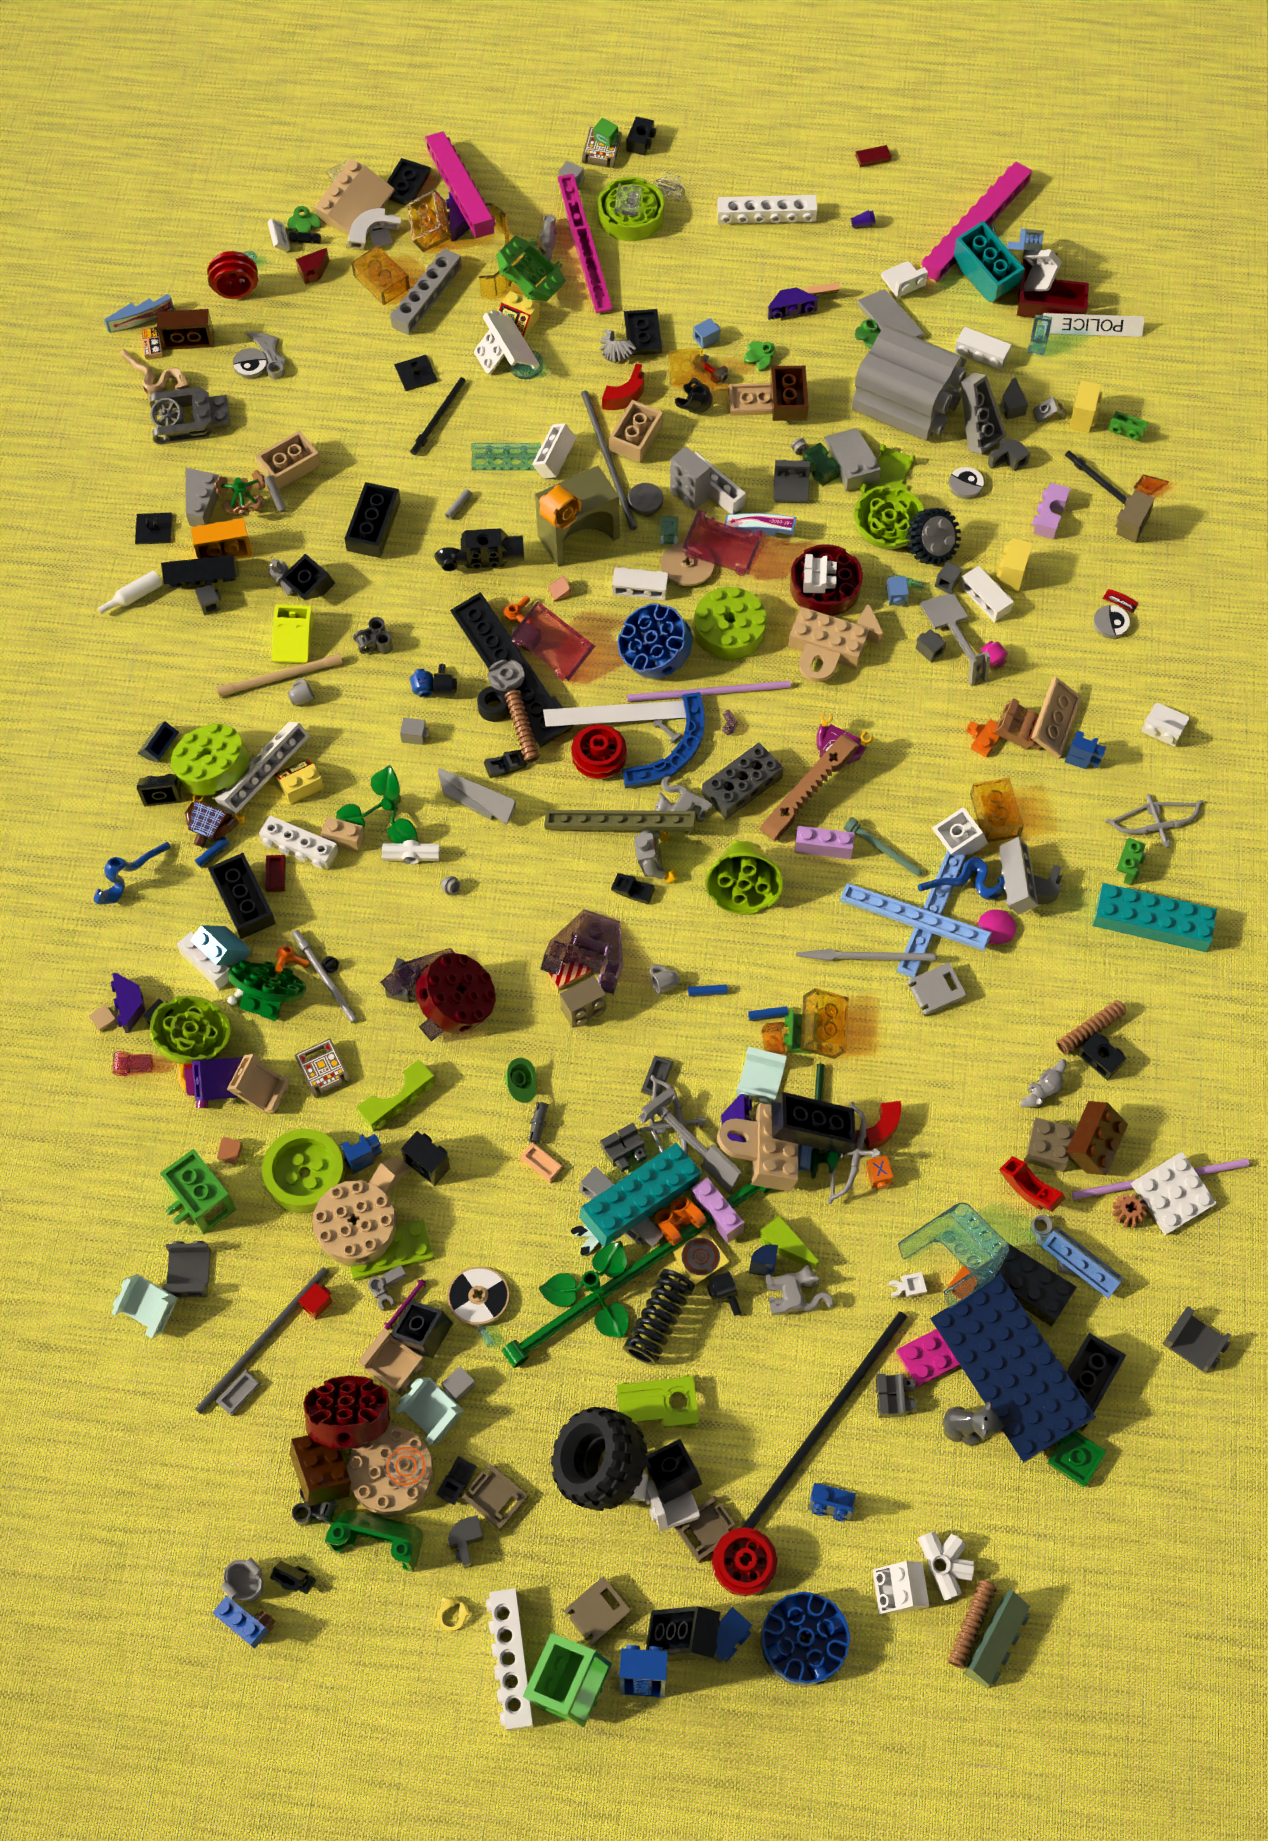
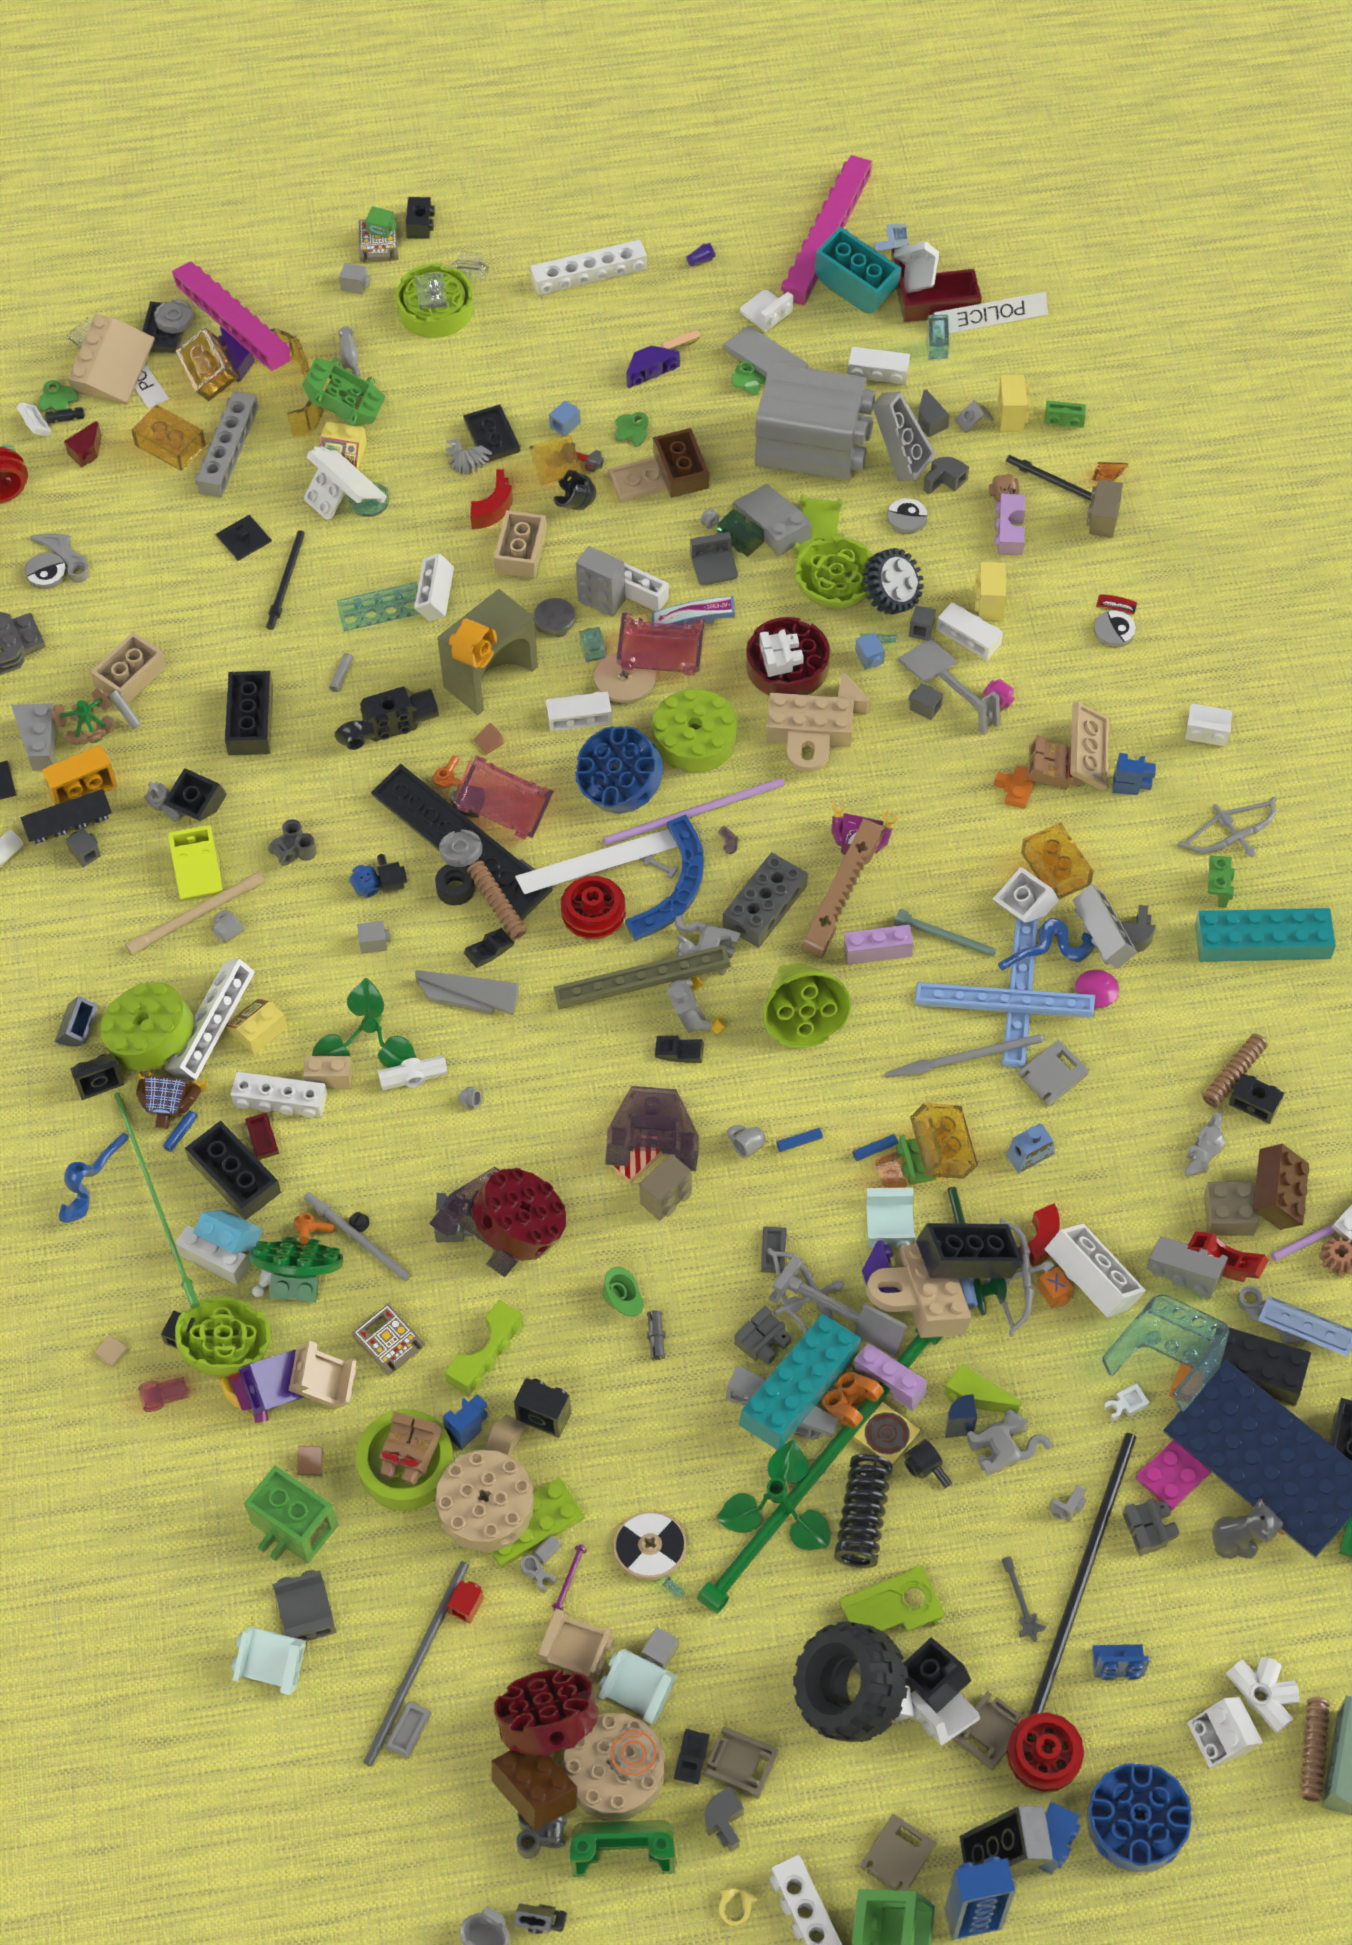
camera: 15 degrees left, 5 degrees down
dark purple slope [110,973,146,1033] -> none
white arch [347,208,401,250] -> none
black slope [391,1300,453,1358] -> none
light nougat tile [520,1142,563,1183] -> none
dark pink slope [557,174,612,314] -> none
piece [571,1226,599,1256] -> none
dark grey piece [581,390,637,530] -> none
dark red tile [855,145,891,167] -> none
none -> bright green piece [115,1092,200,1309]
none -> light grey tile [155,299,194,333]
none -> medium nougat hips [379,1412,442,1485]
none -> medium nougat head [989,474,1019,502]
none -> dark grey piece [1002,1557,1046,1642]
none -> medium blue torso [1006,1124,1055,1174]
none -> white brick [1045,1224,1146,1317]
none -> light grey bracket [1049,1485,1087,1522]
none -> light grey wedge [1146,1236,1228,1299]

